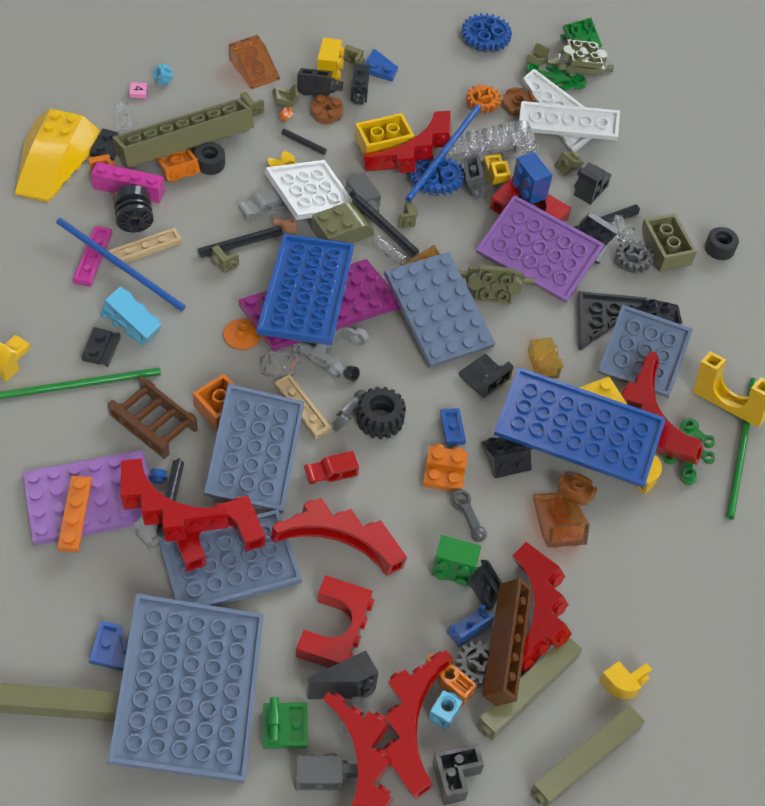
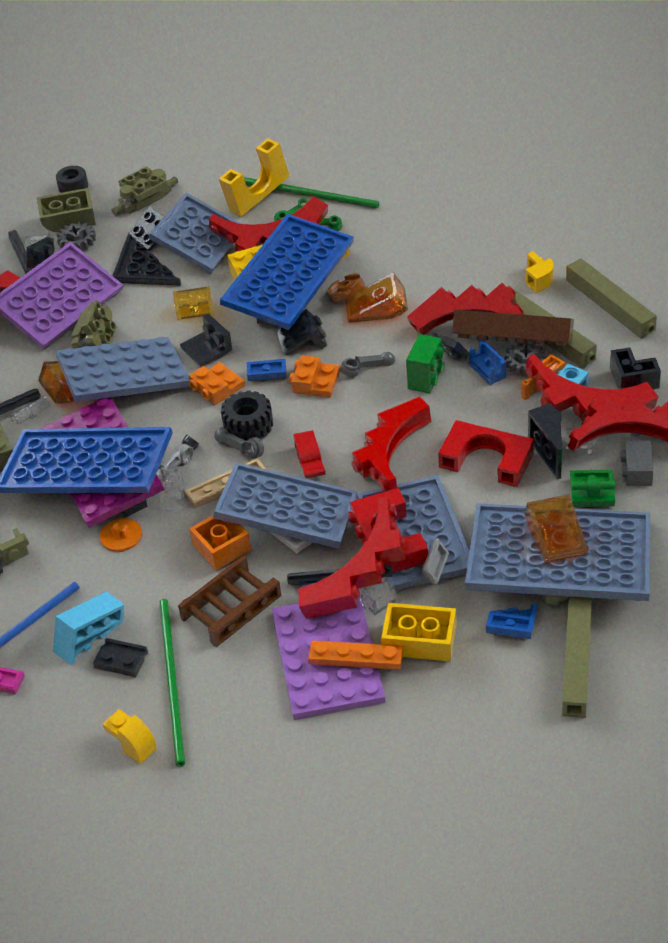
camera: 75 degrees left, 10 degrees down
none -> olive piece [111,166,178,215]
none -> orange plate [189,362,245,405]
none -> yellow brick [381,603,457,662]
none -> light grey tile [421,538,449,585]
none -> clear orange slope [524,494,589,563]

